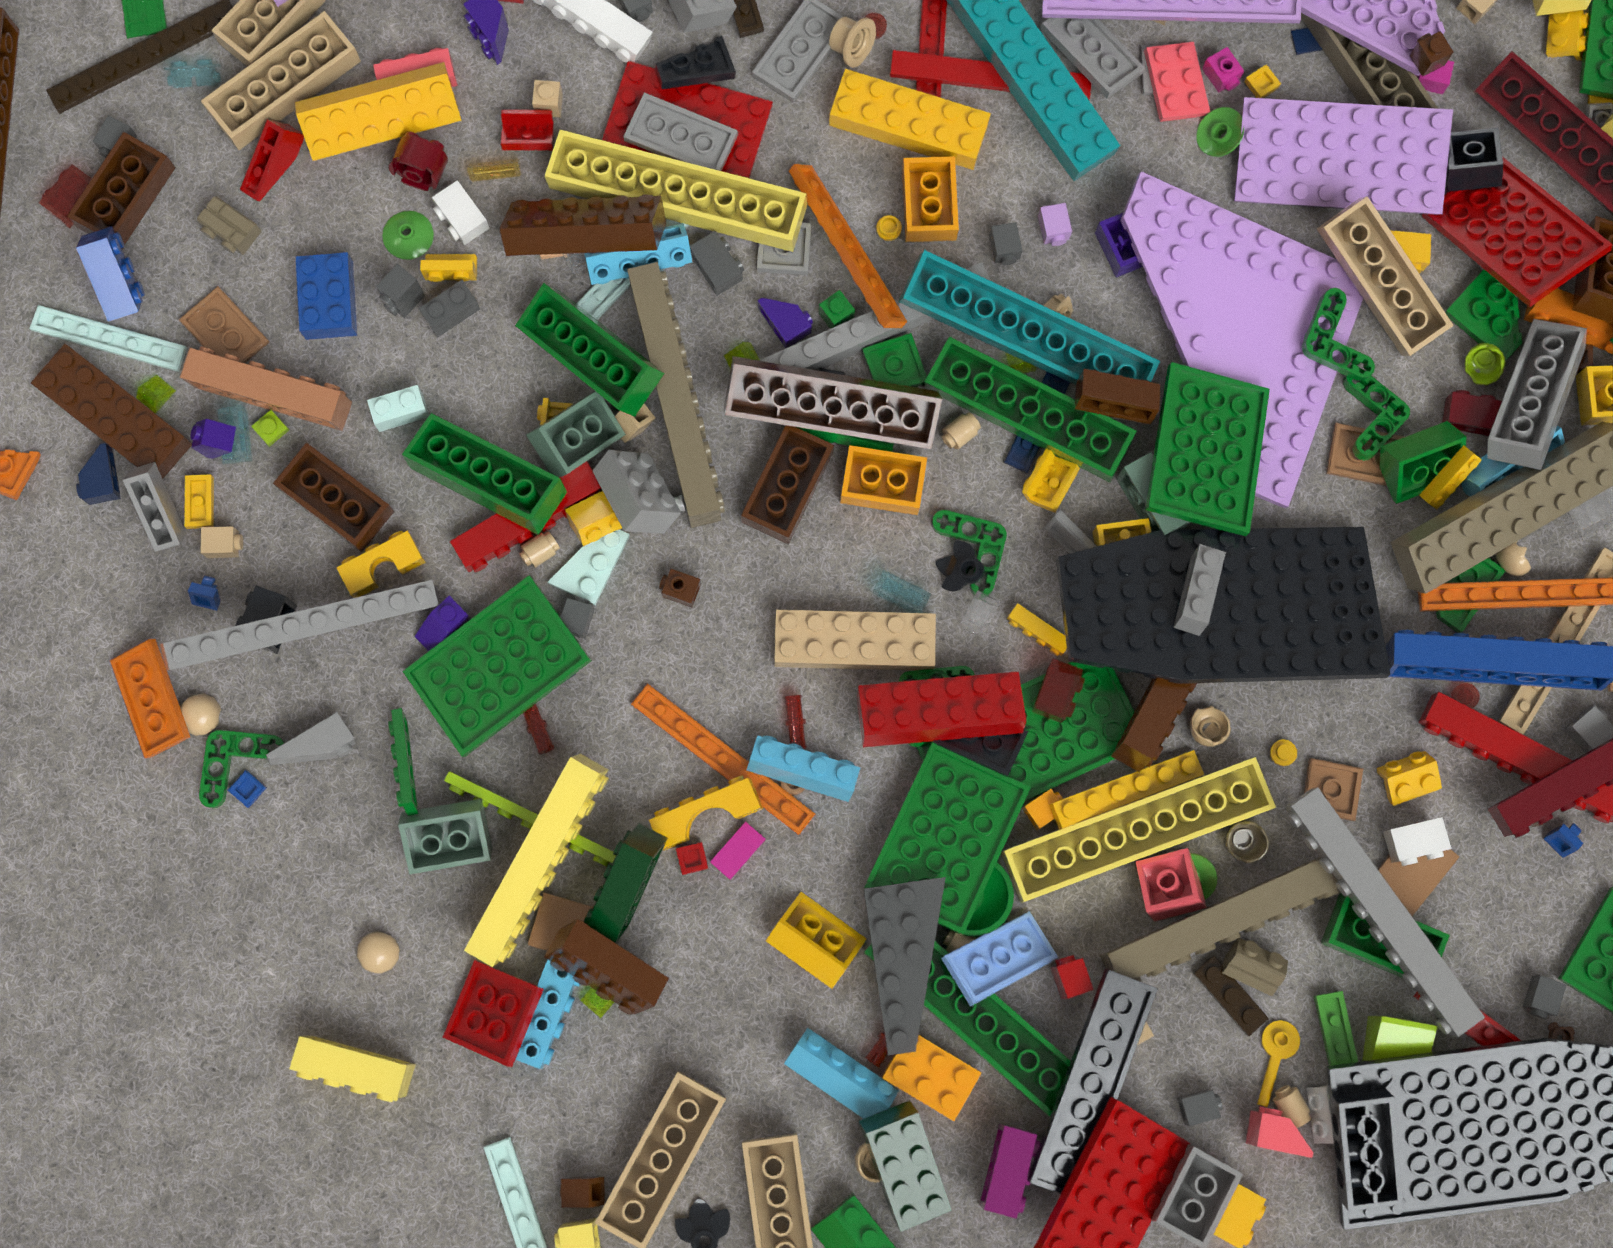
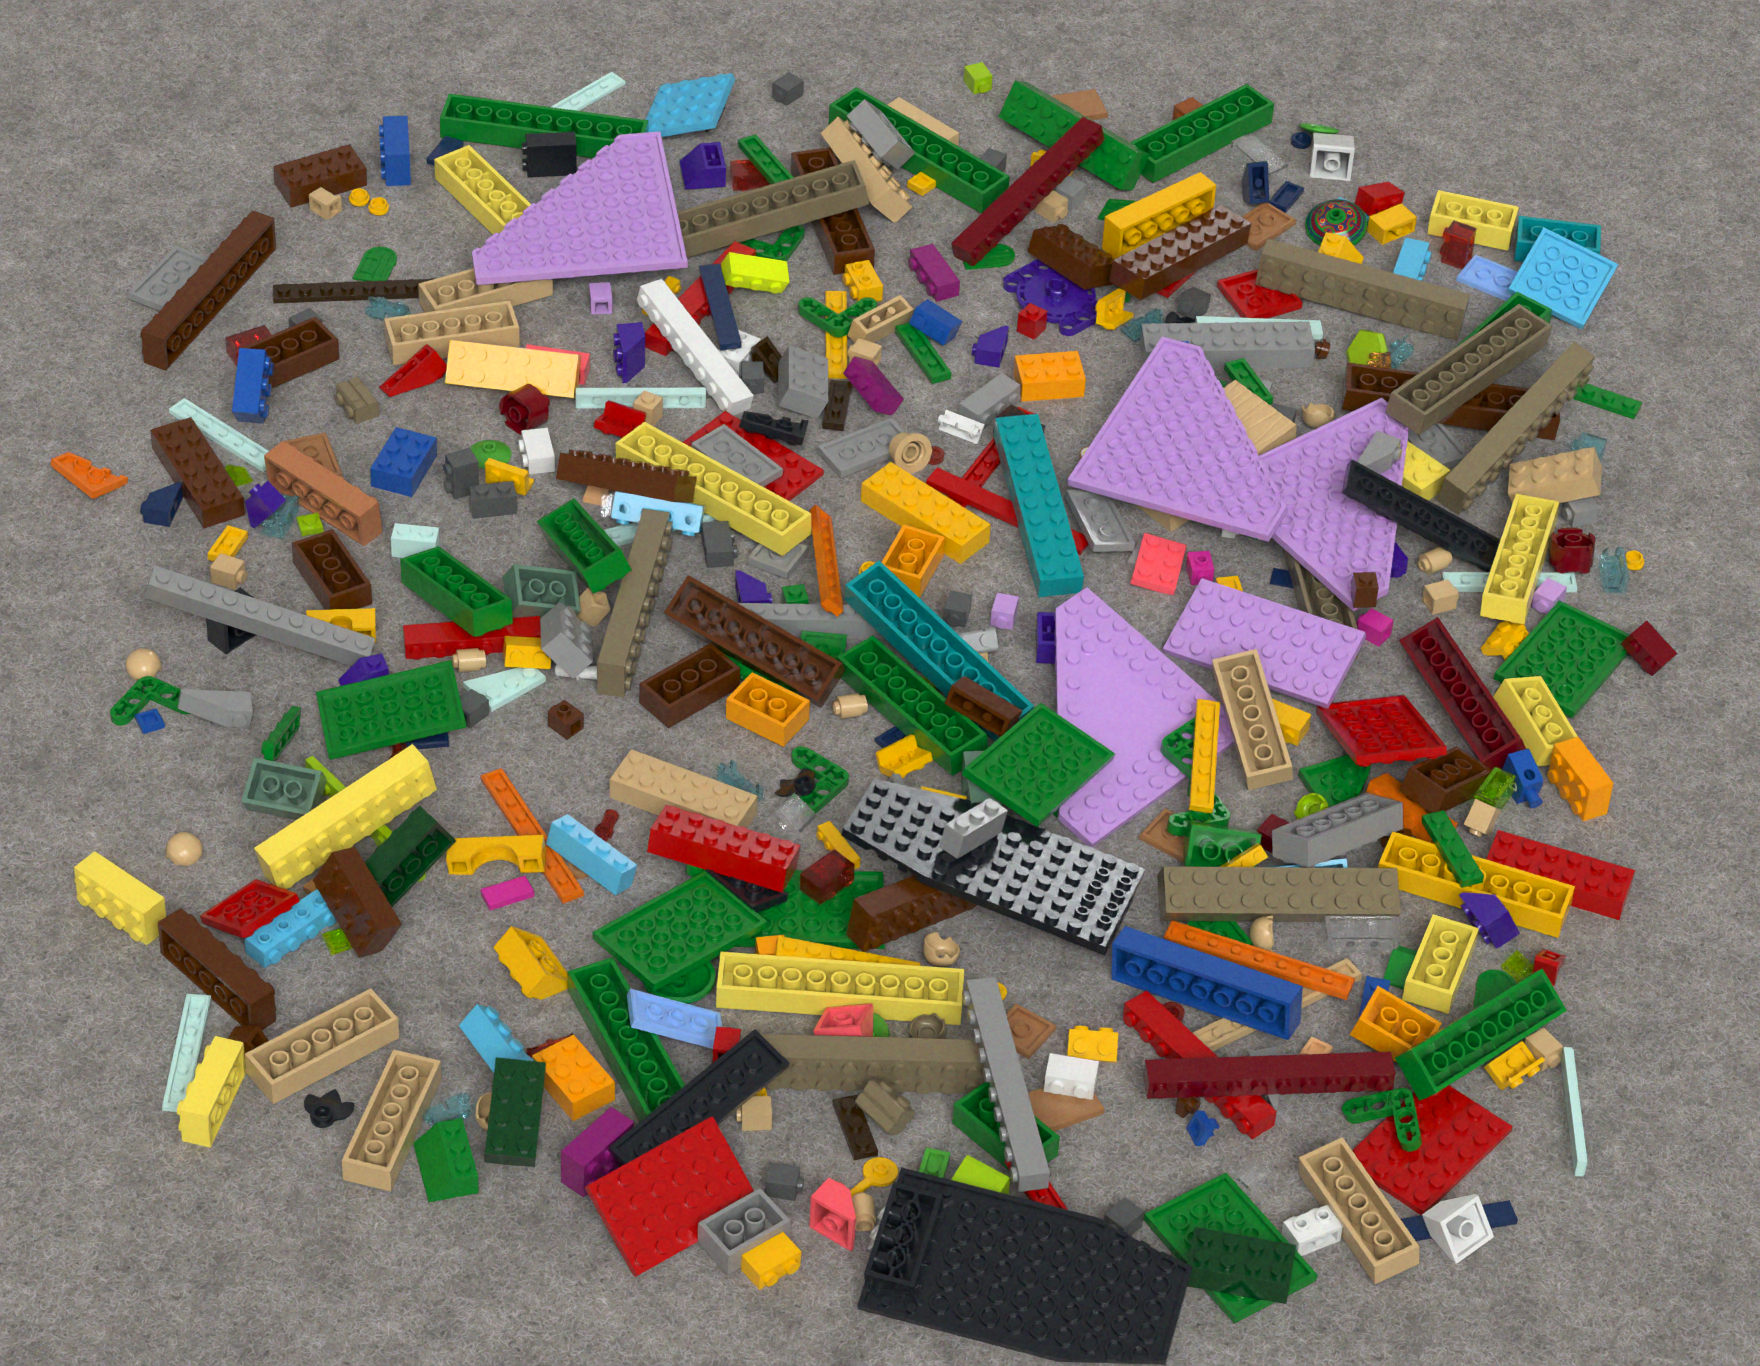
camera: 25 degrees right, 35 degrees down
orange tile [110,639,190,758] -> none
light grey brick [123,462,186,552] -> none
clear yellow slope [467,158,521,182] -> none
red plate [676,842,709,876] -> none
dark grey wing [864,877,946,1055] -> none
bright green dish [1197,107,1244,157] -> none
black brick [1447,127,1503,192] -> none
none -> reddish brown brick [158,908,276,1030]
none -> clear light blue hinge [422,1093,476,1131]
none -> light aqua tile [576,387,706,408]
none -> light grey brick [958,627,999,653]
none -> yellow tile [1189,699,1220,814]

